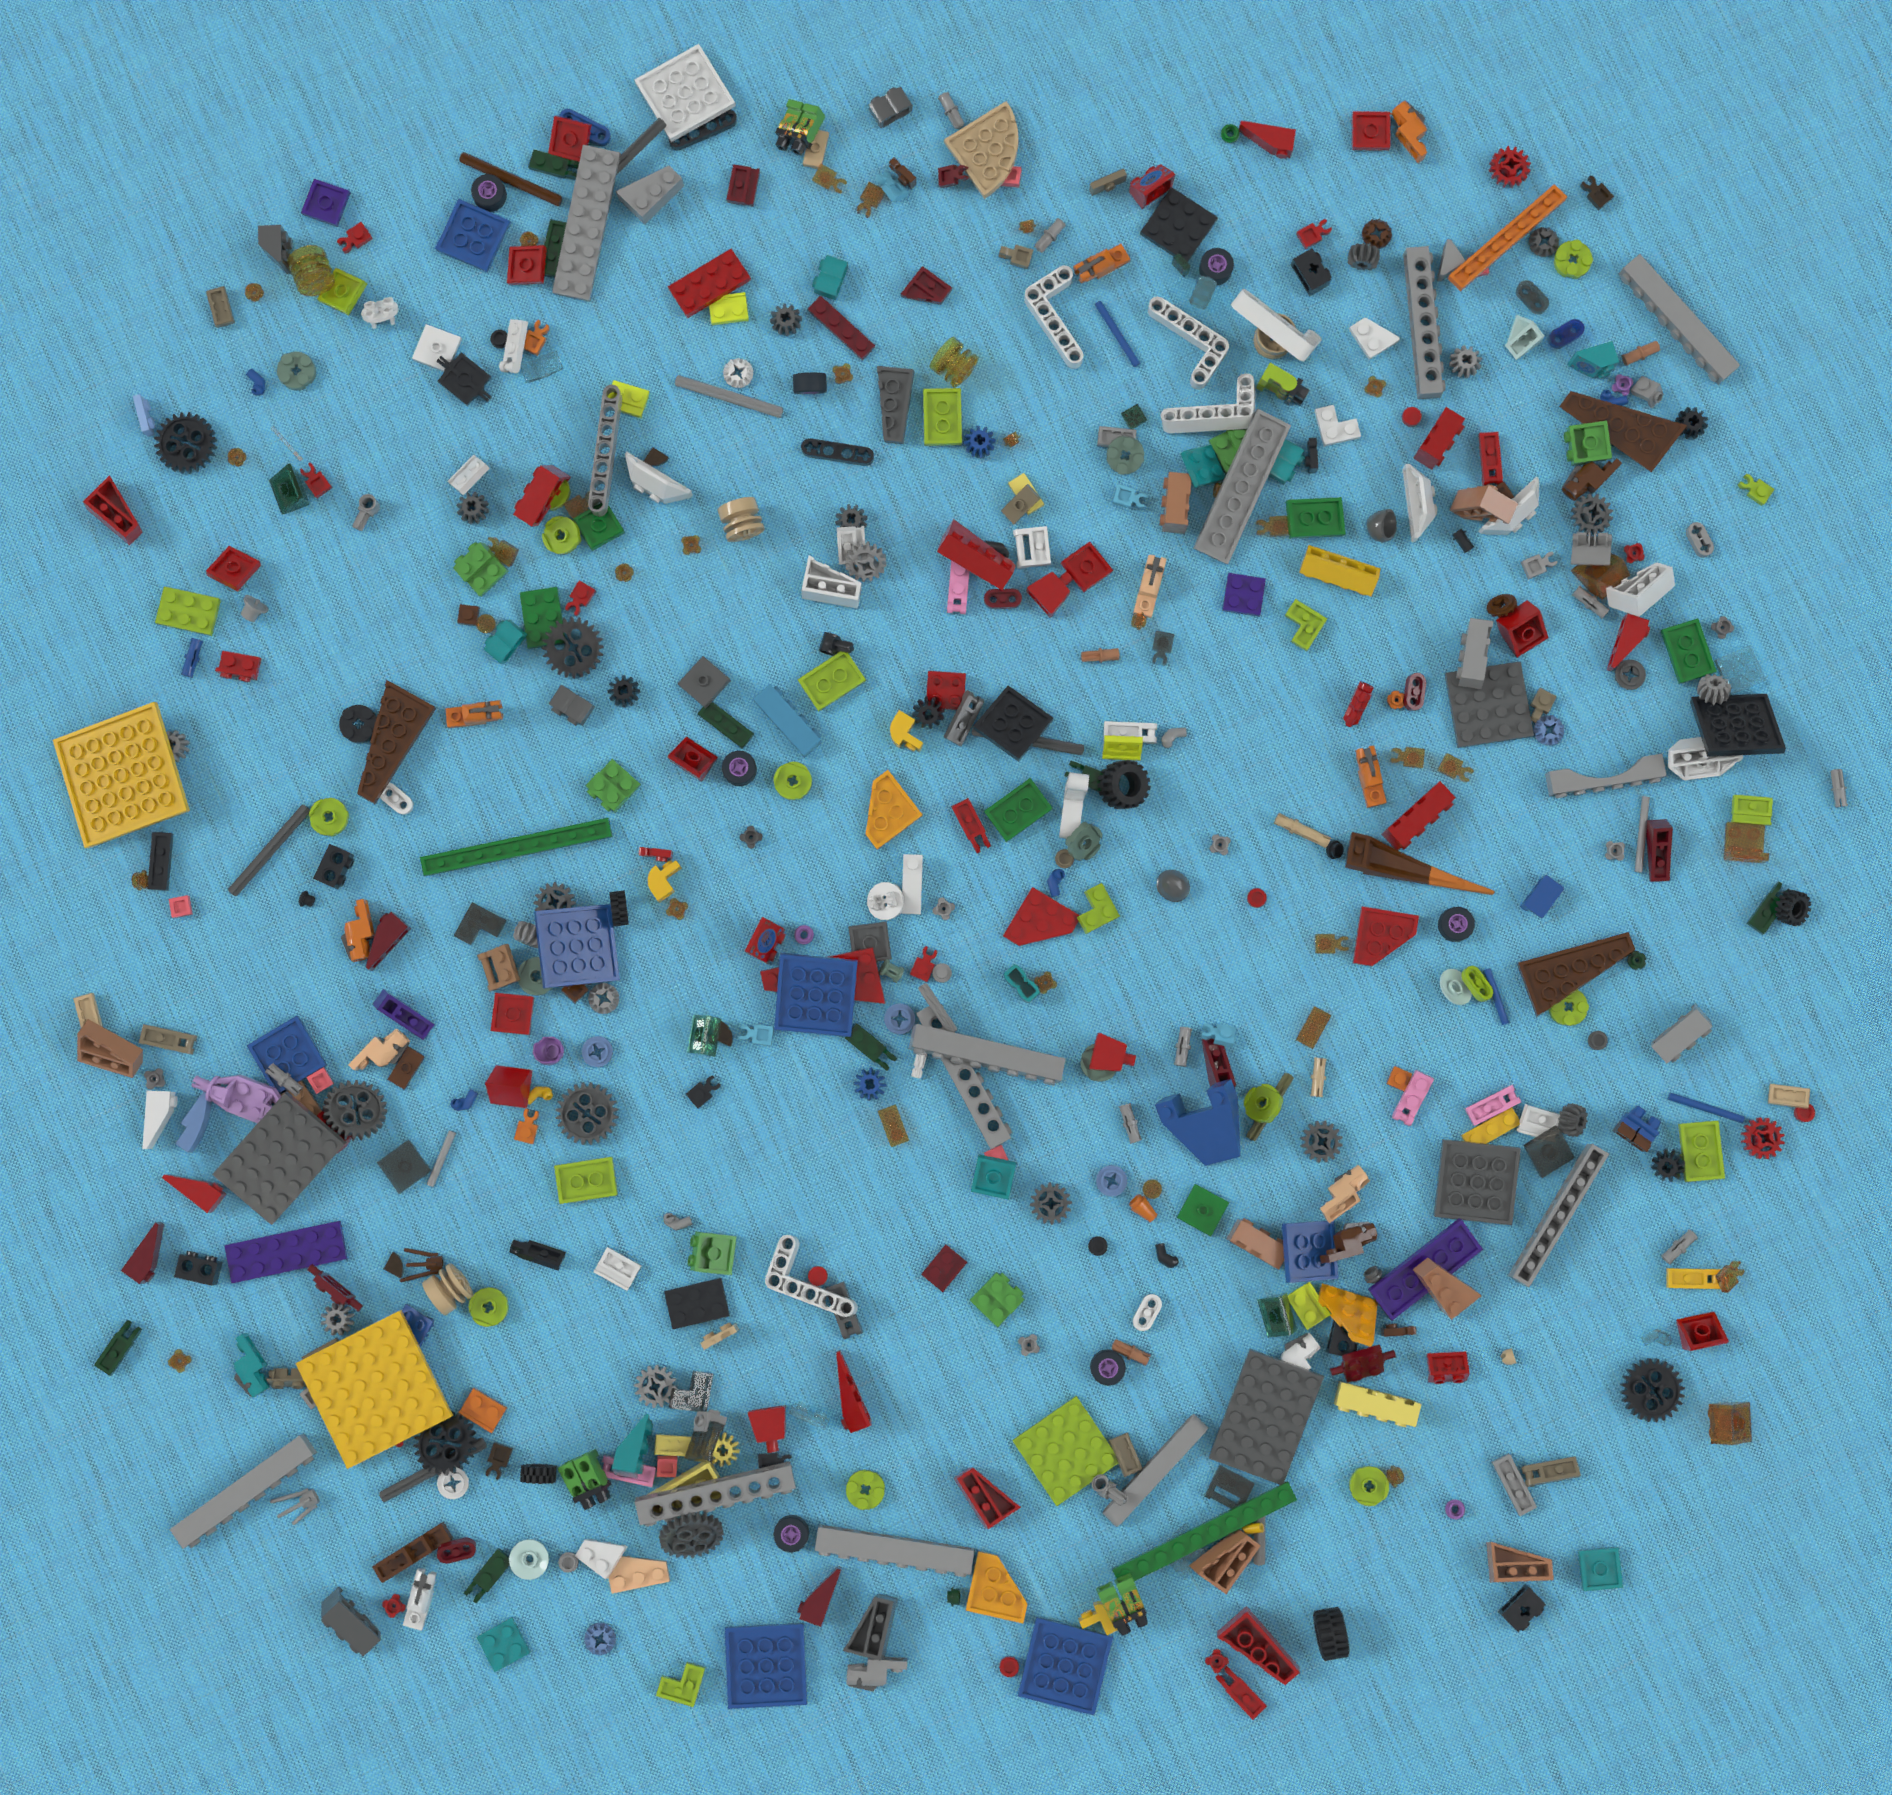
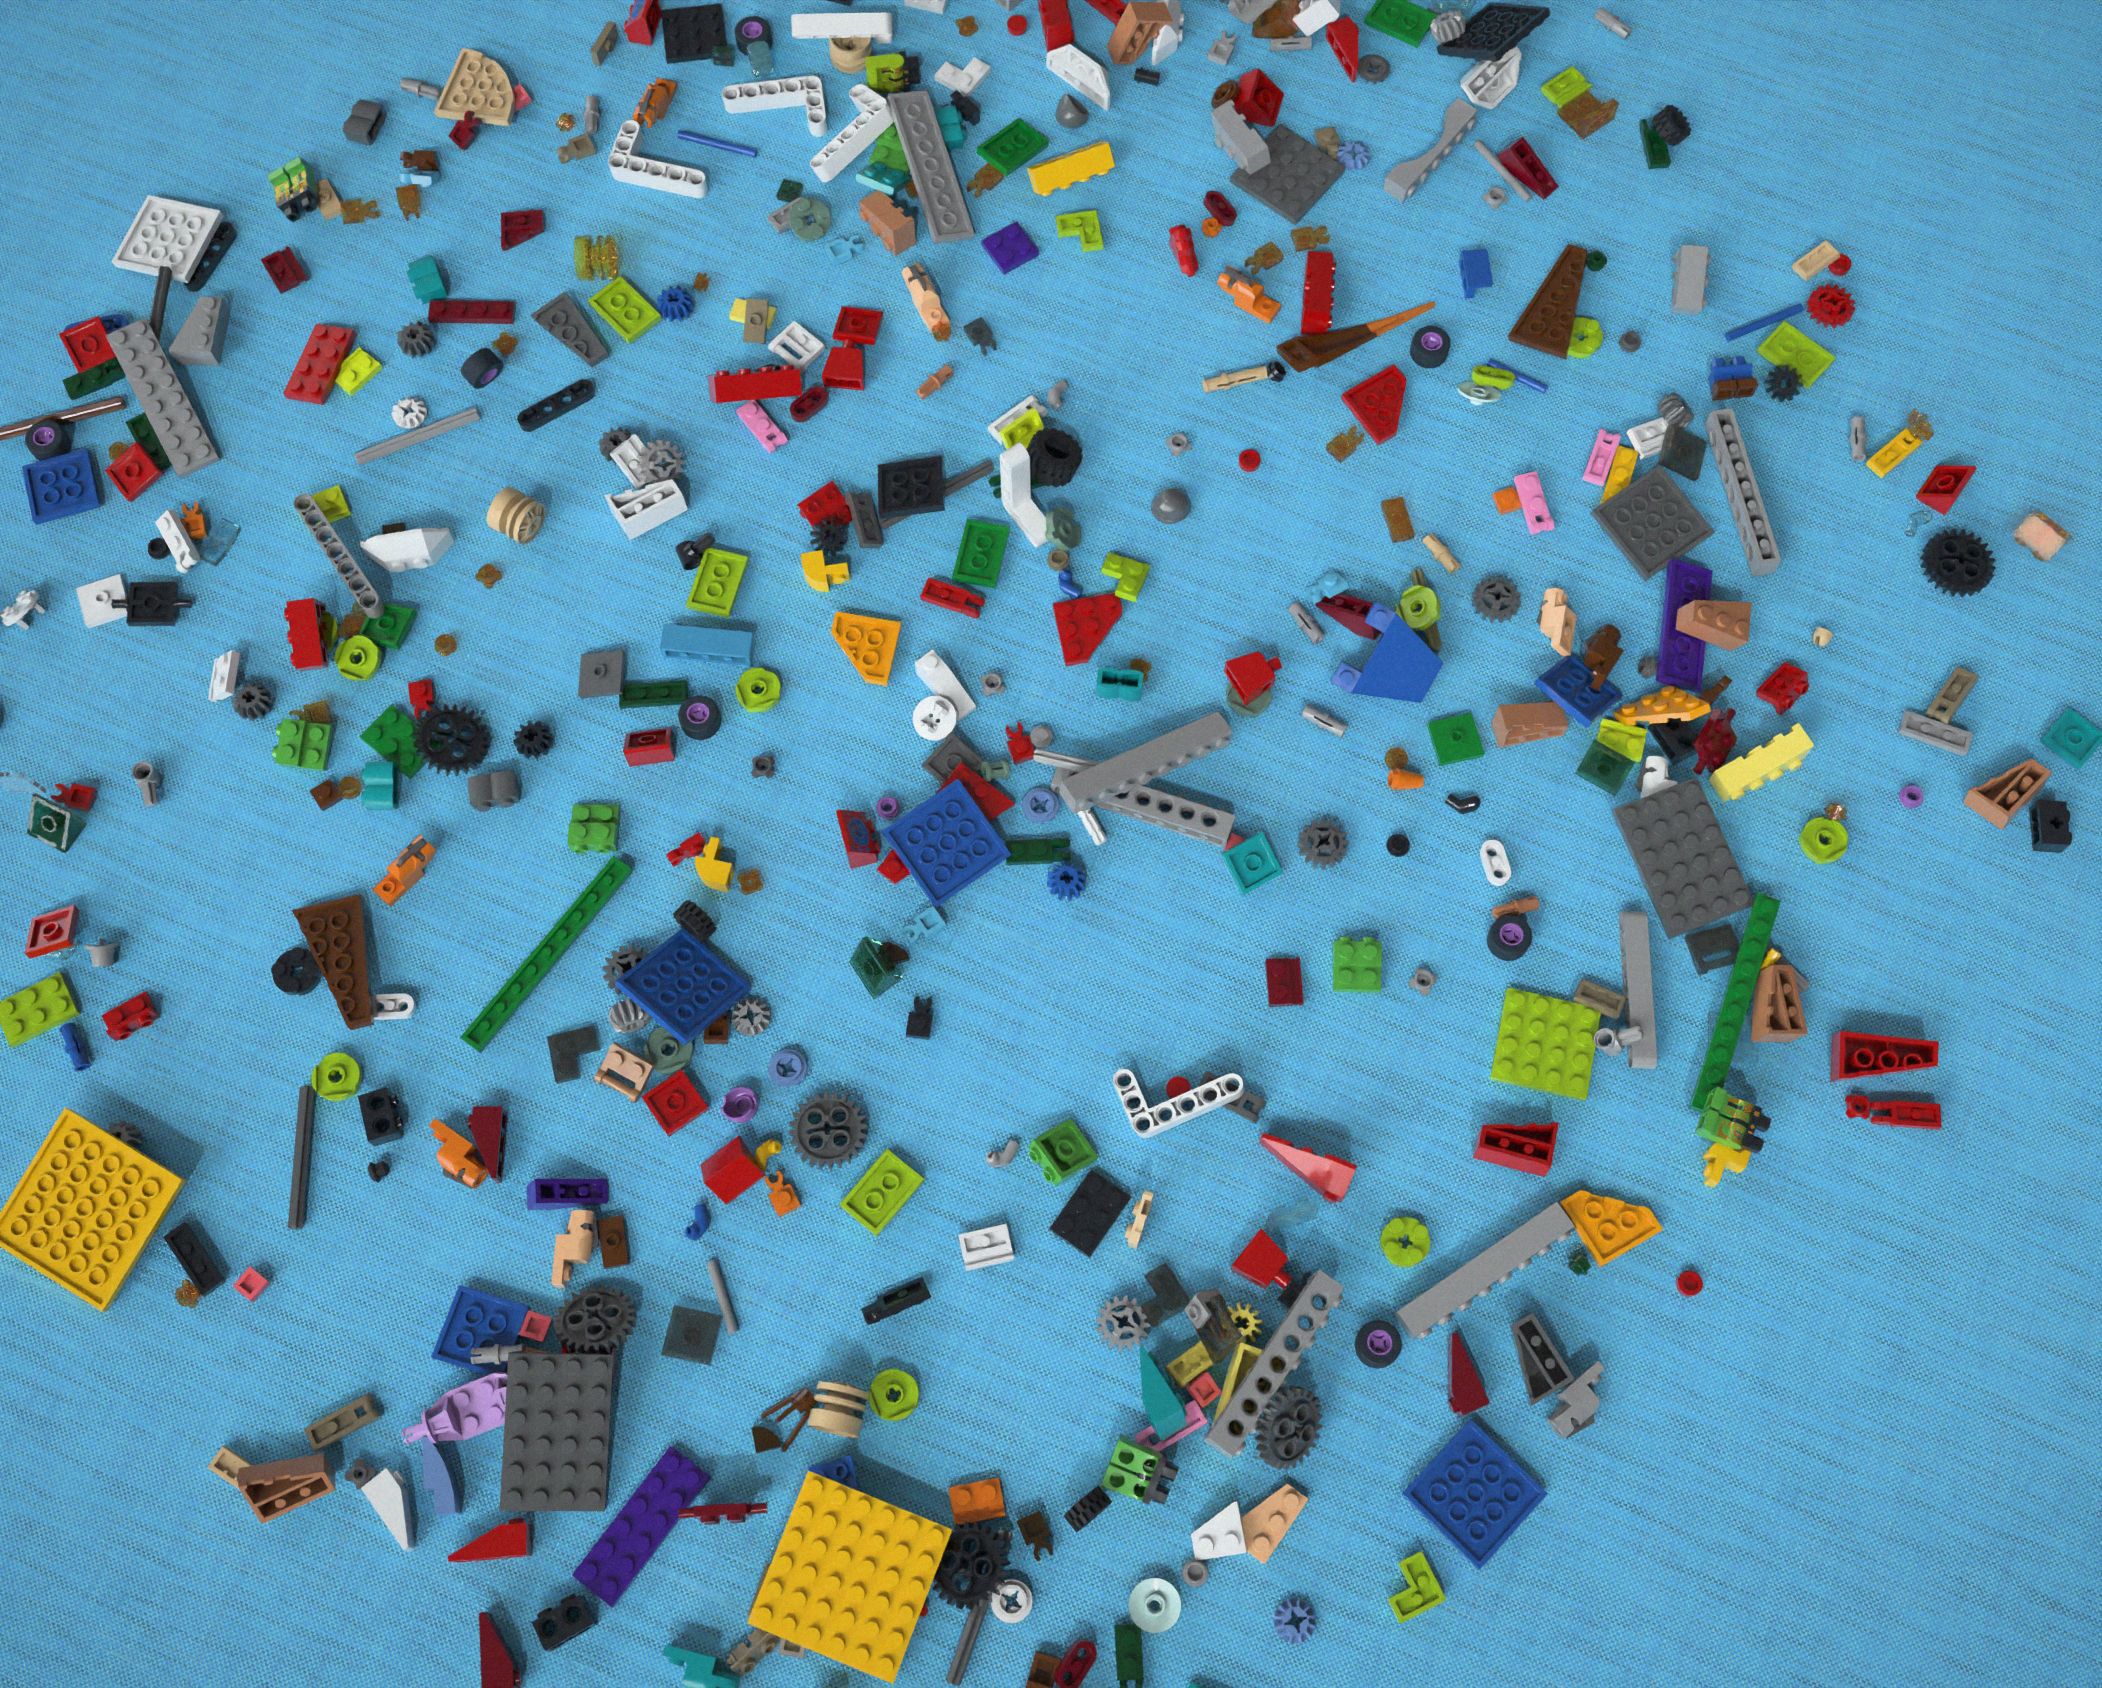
camera: 40 degrees left, 15 degrees down
light grey gear [321,1303,355,1336] -> none
clear orange plate [878,1104,909,1147] -> none
blue plate [1018,1617,1113,1716] -> none
medium blue gear [1096,1165,1127,1196] -> none
black tyre [1313,1607,1350,1661] -> none

